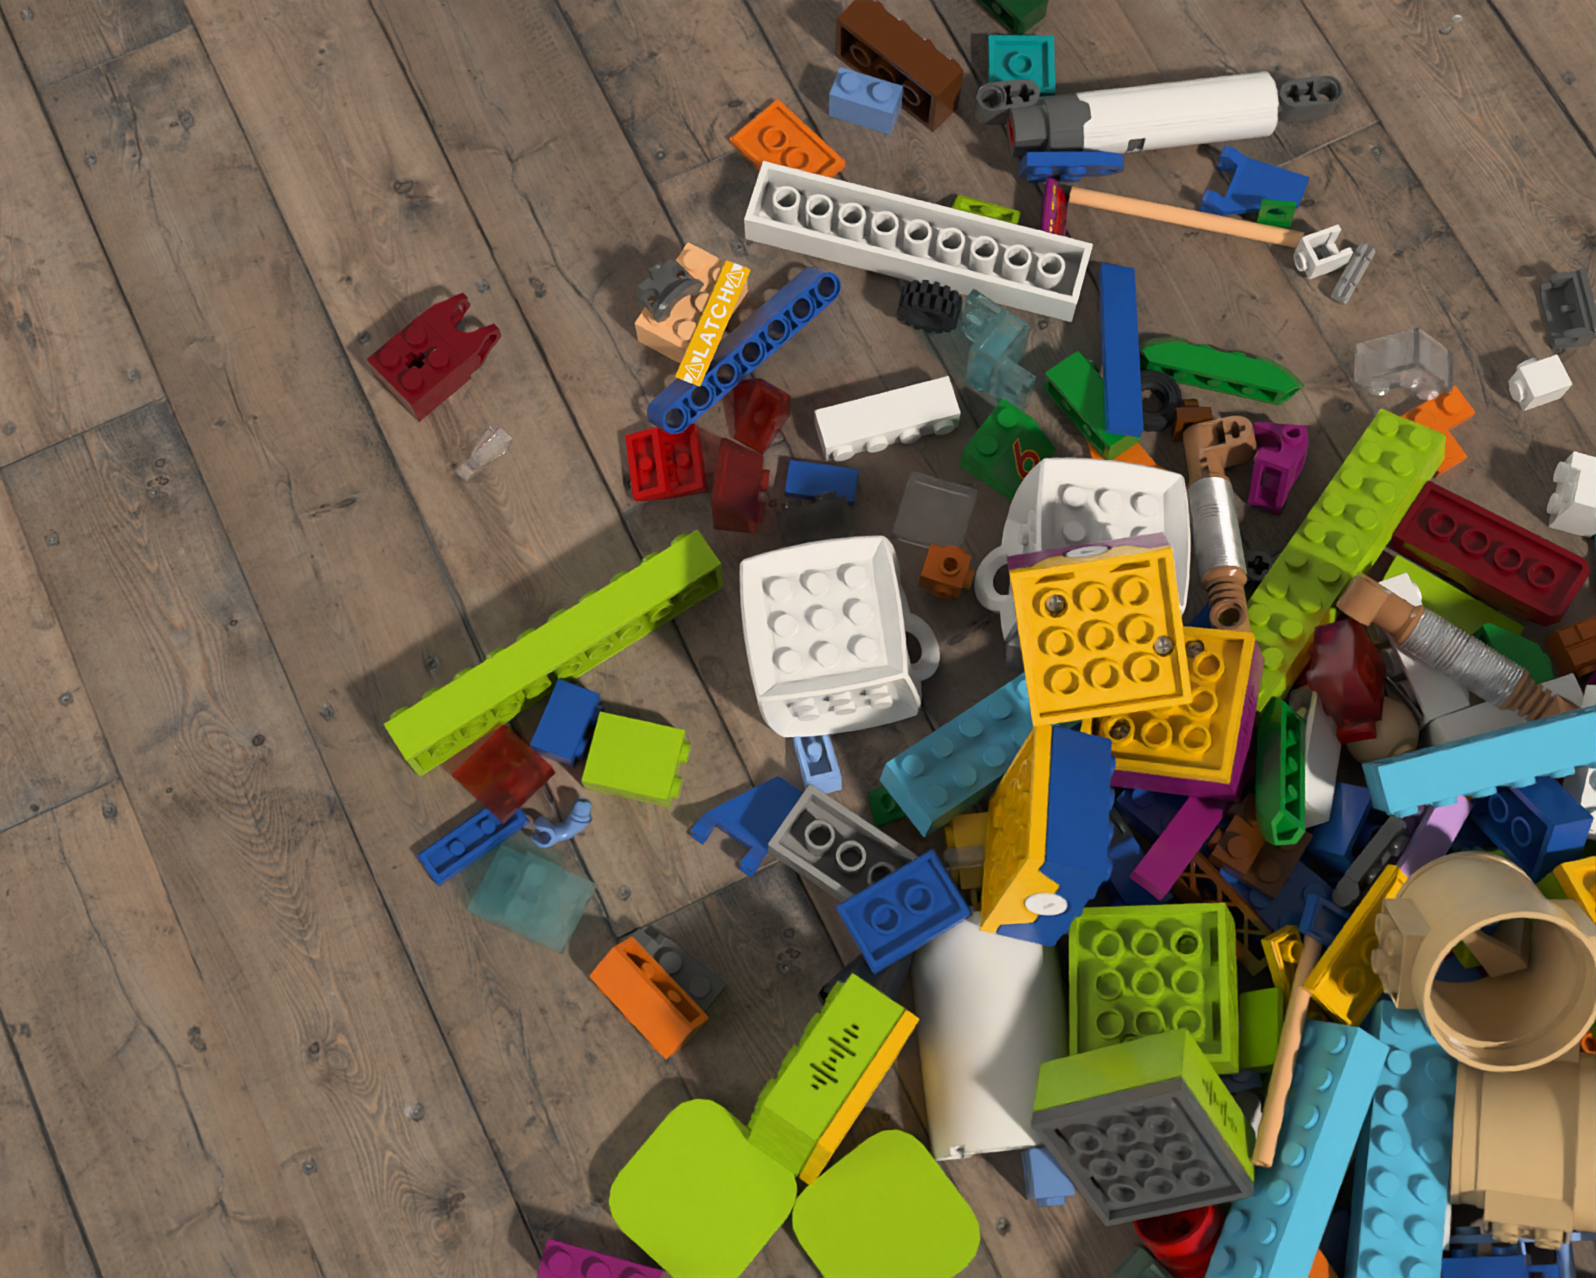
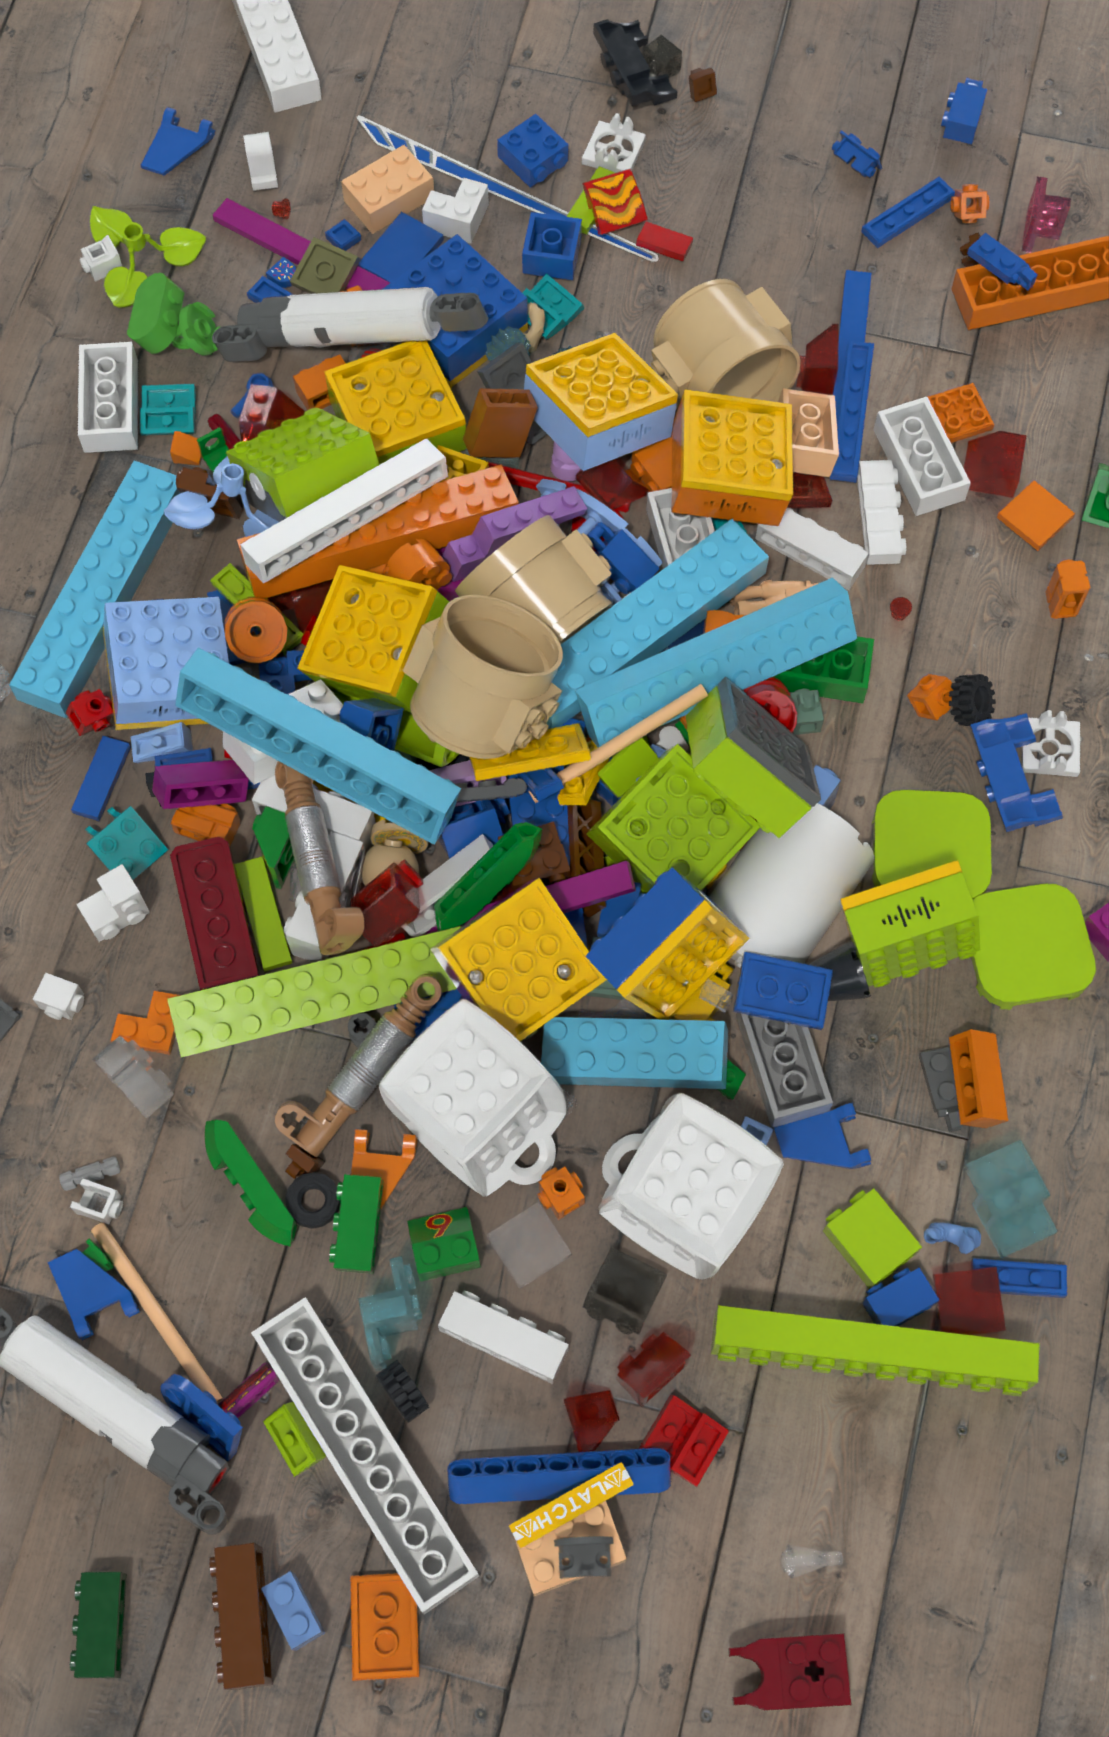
camera: 140 degrees left, 5 degrees down
blue tile [785,460,859,506] -> none
teal plate [987,35,1056,97] -> none
yellow piece [1007,532,1193,727] -> none
blue tile [1098,263,1144,437] -> none
magenta tile [1247,421,1309,516] -> none

